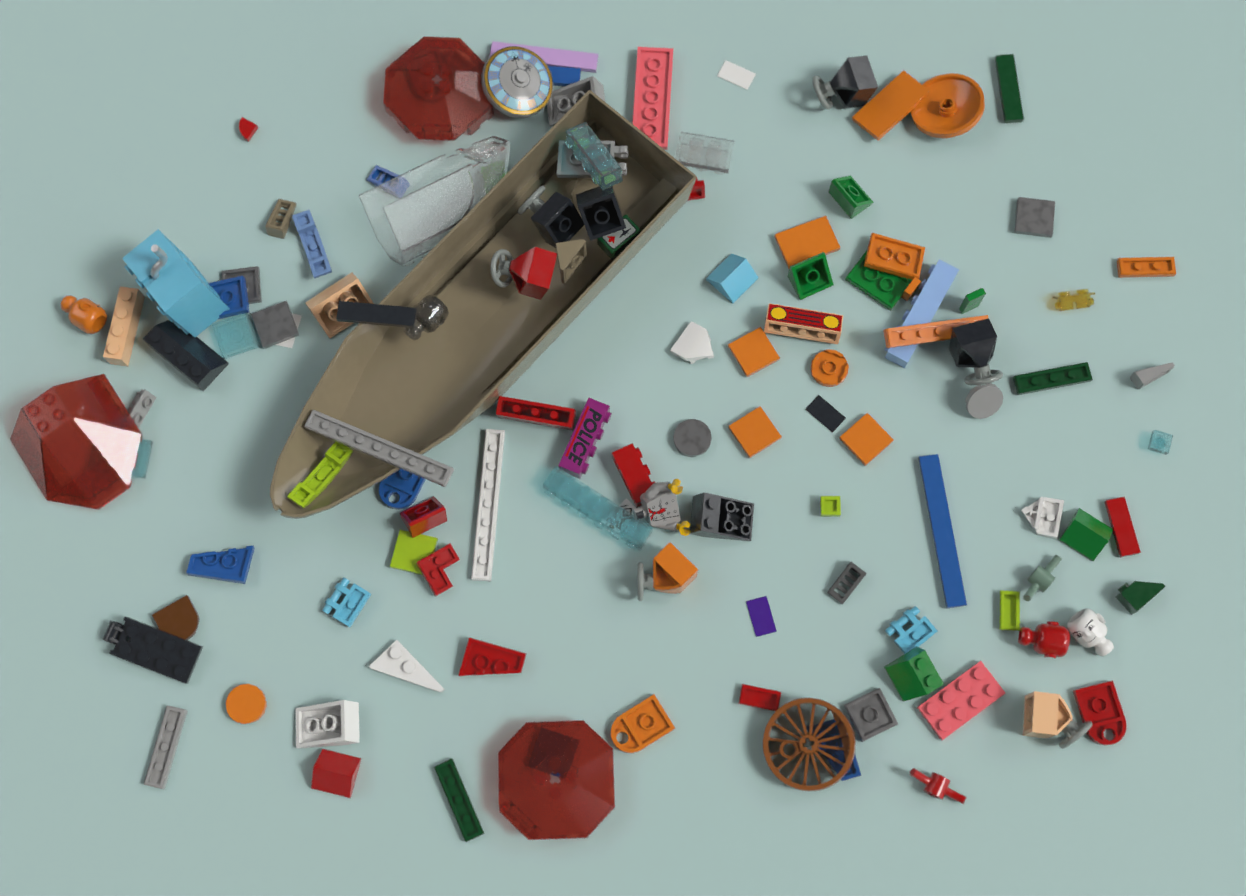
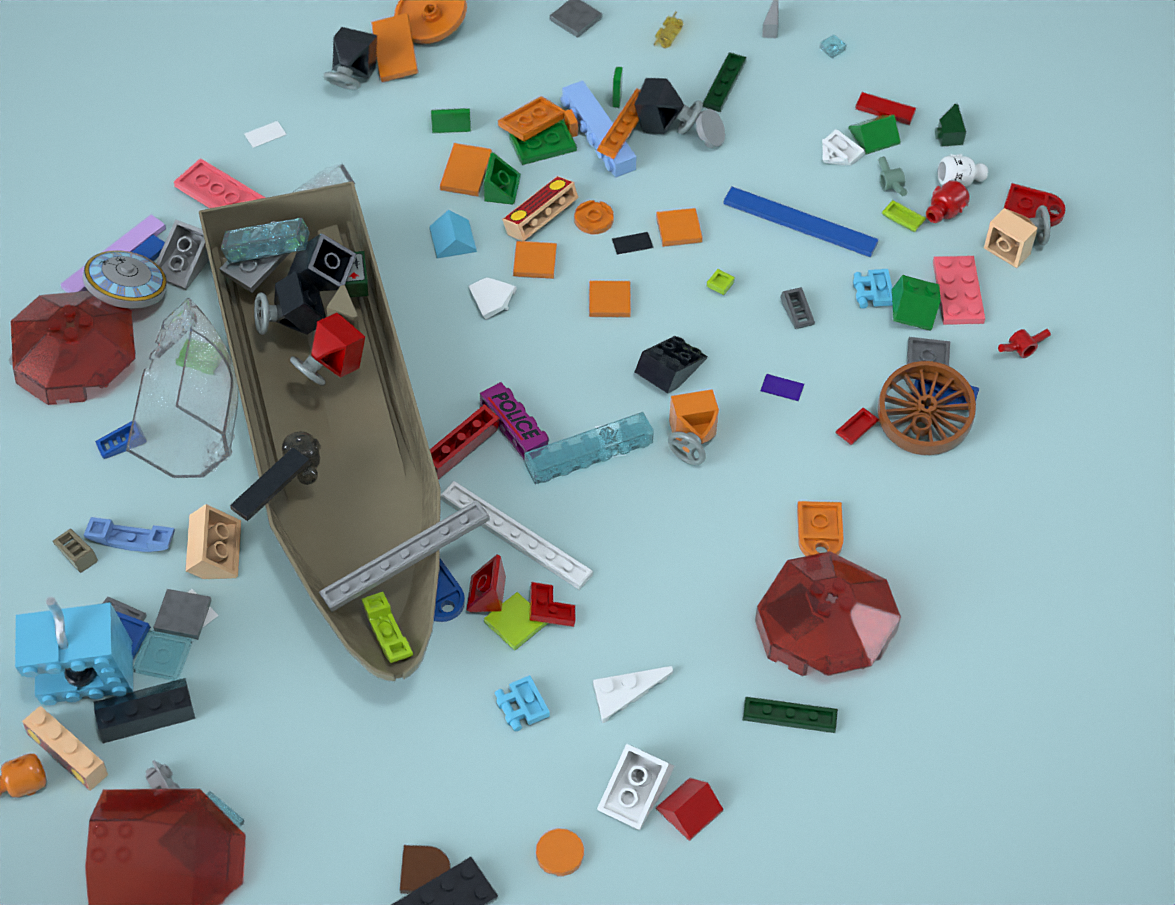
camera: 60 degrees left, 20 degrees down
blue wing [186,545,255,584] -> none
red wing [458,638,527,676] -> none
red brick [612,443,655,508] -> none
light grey torso [633,479,690,536] -> none
flat silver tile [673,419,712,457] -> none

